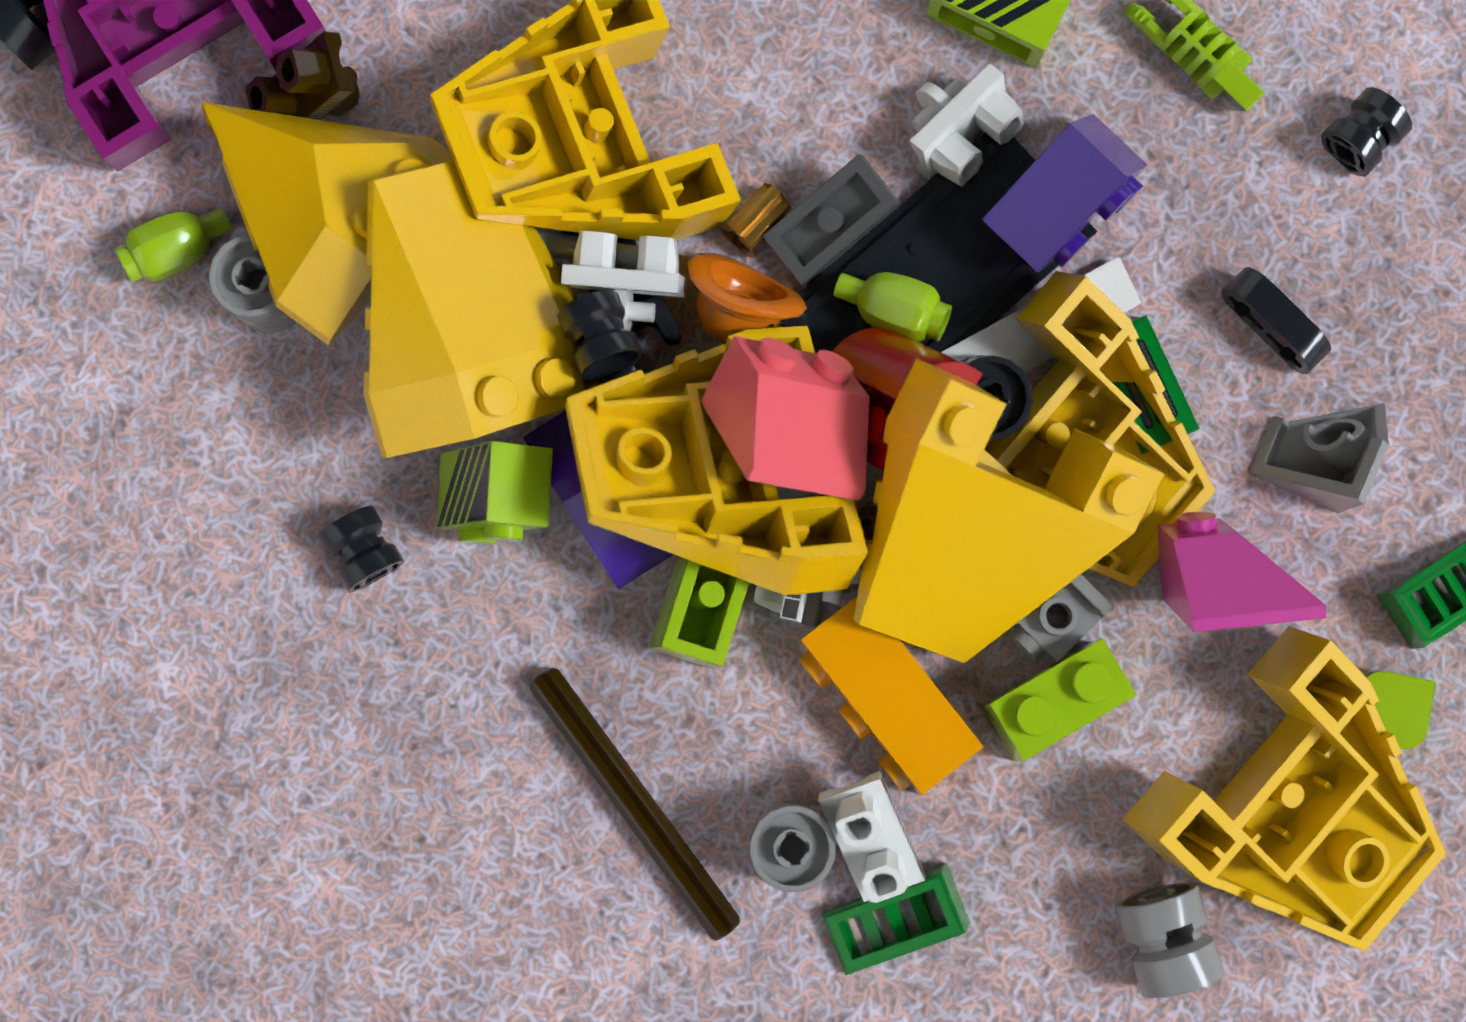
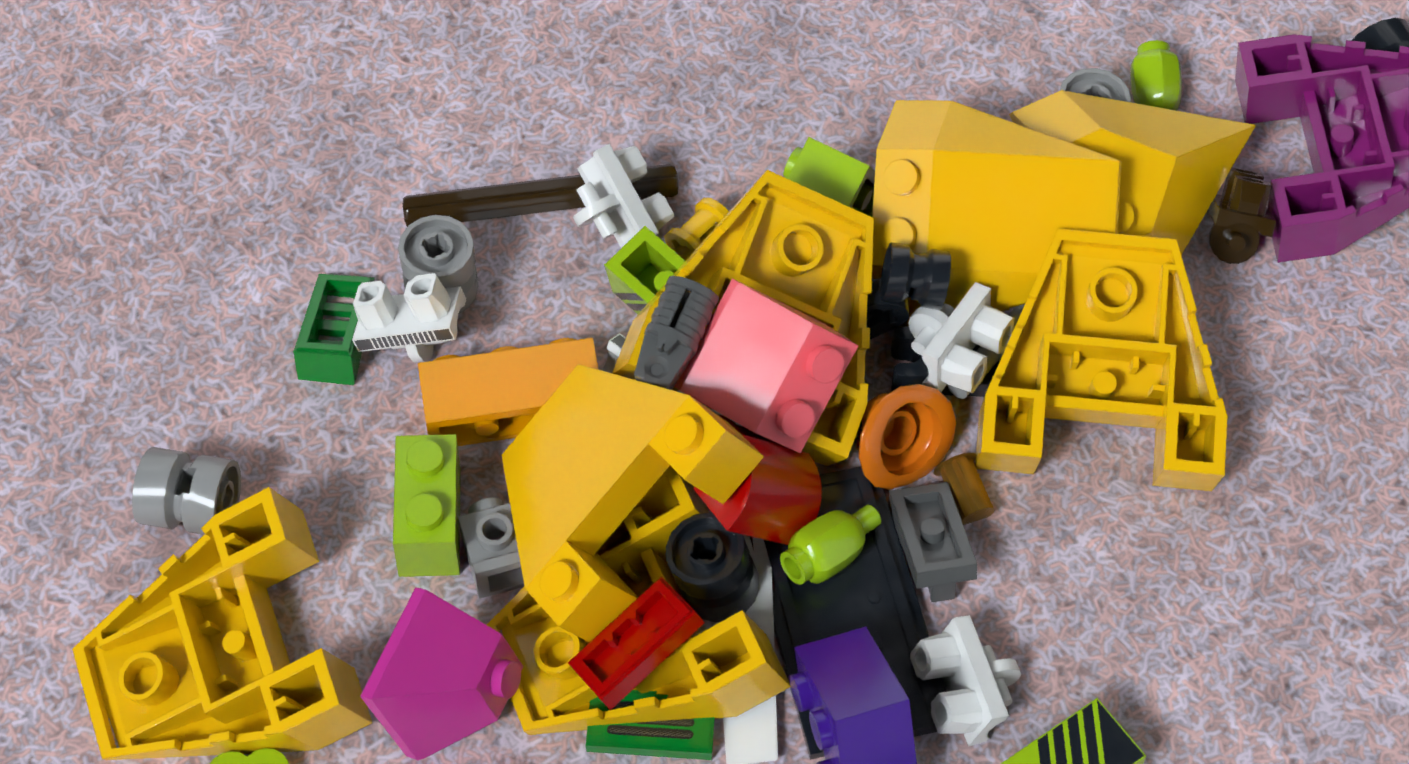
camera: 115 degrees right, 25 degrees down
black wheel [317,505,405,593] -> none
none -> red plate [568,576,705,710]
none -> white hips [573,144,674,248]
none -> dark grey hinge [634,276,719,390]
none -> yellow bush [664,197,729,261]

